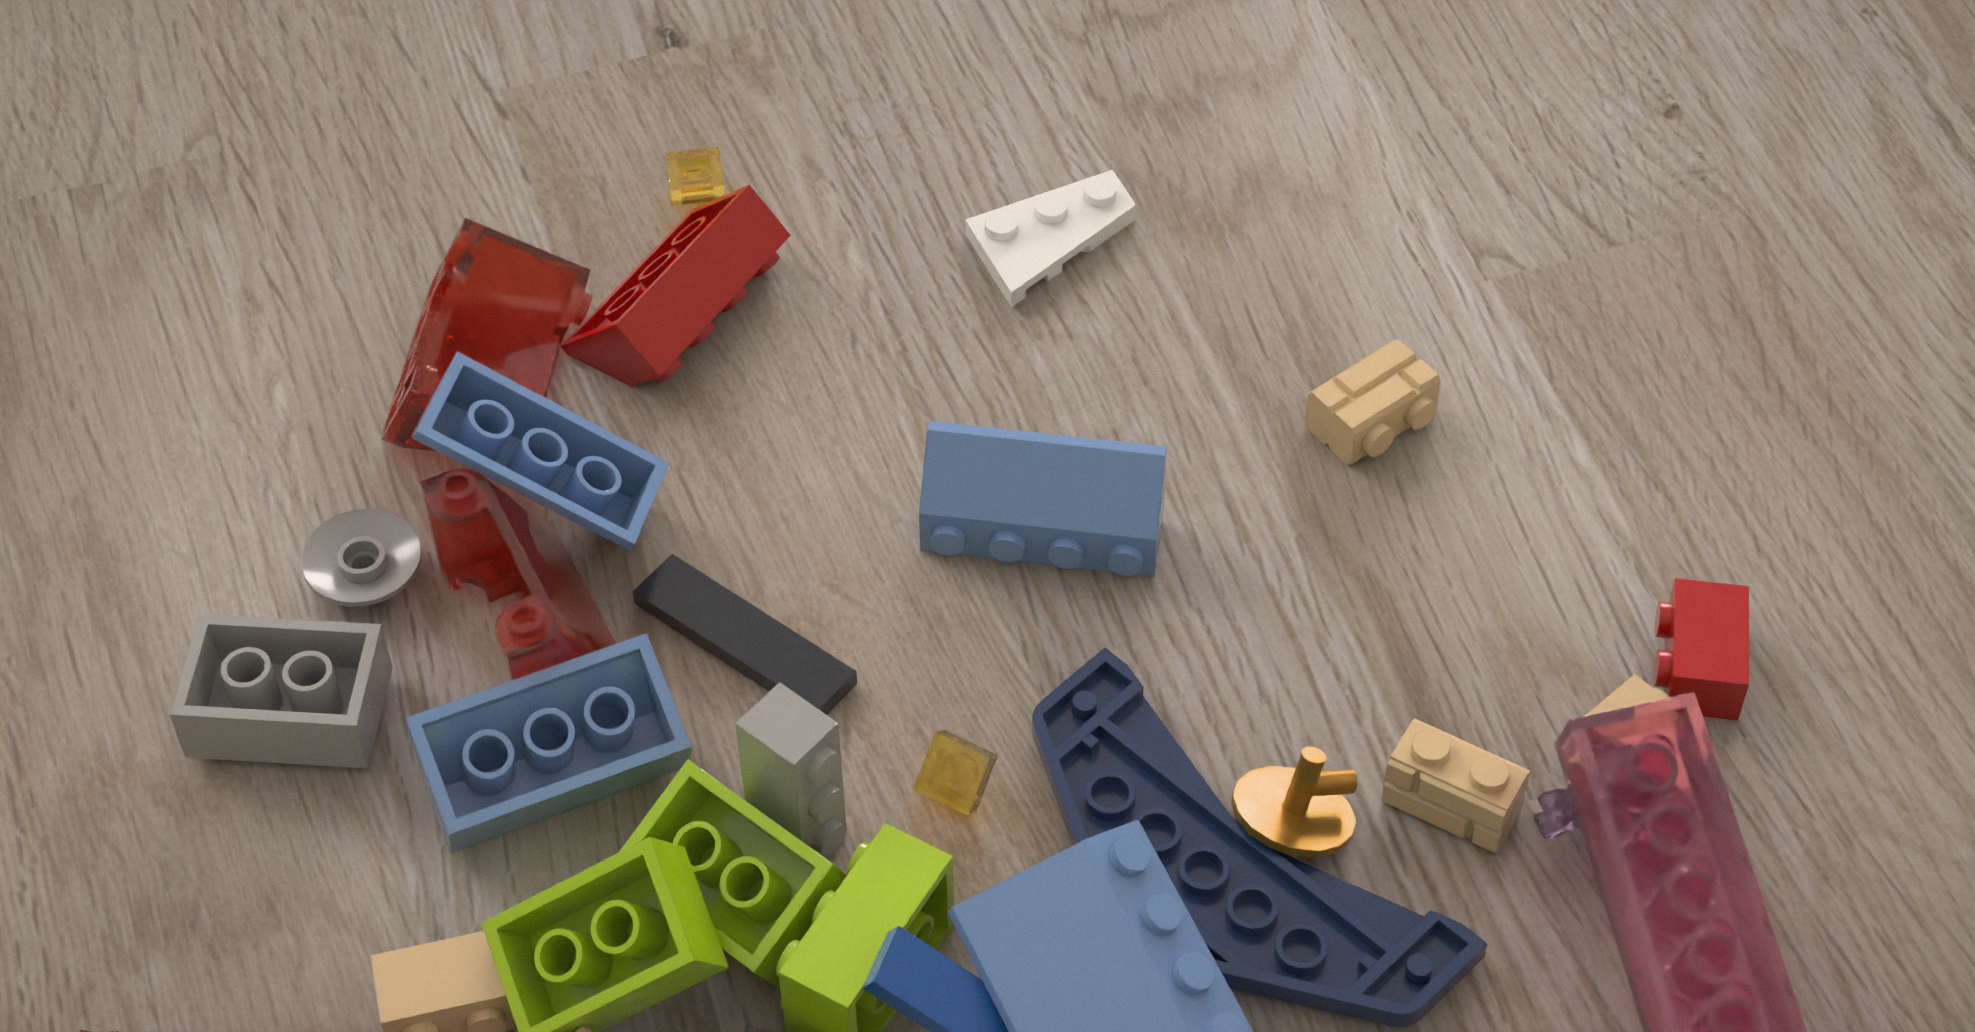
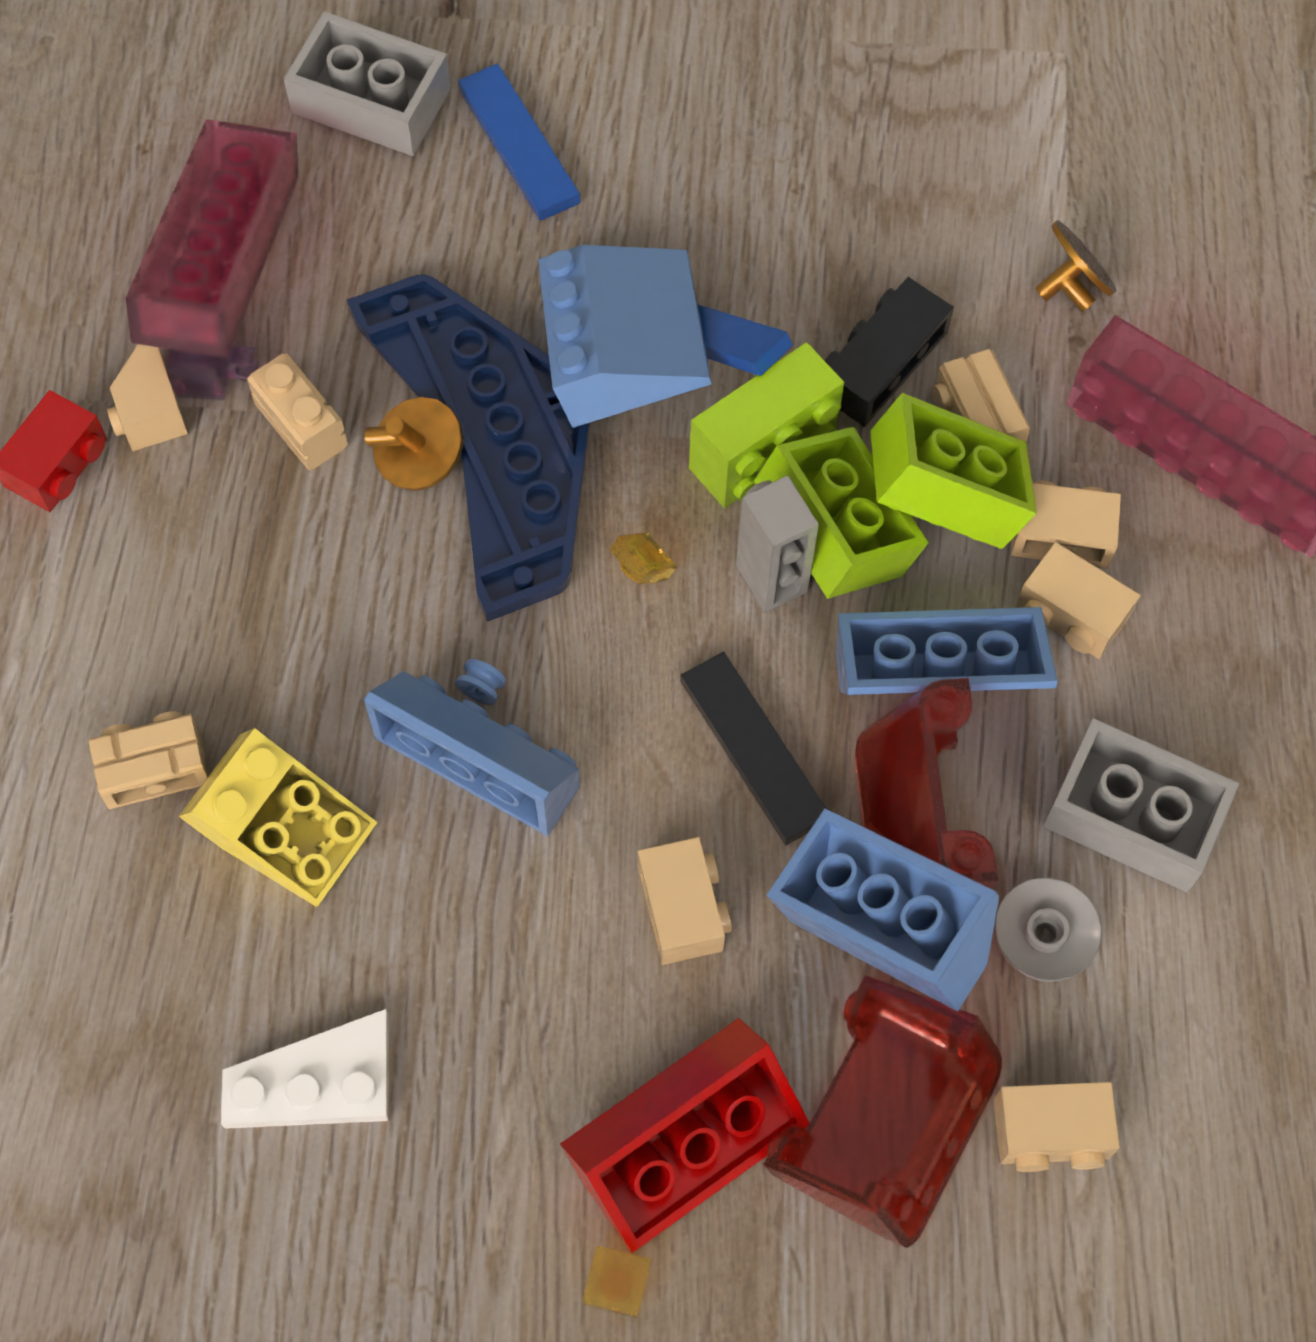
camera: 160 degrees left, 15 degrees up
none -> light yellow slope [179,728,378,907]
none -> medium blue bush [455,659,506,705]
none -> tan brick [637,837,732,965]
none -> tan brick [993,1082,1120,1172]
none -> tan brick [1016,541,1141,660]

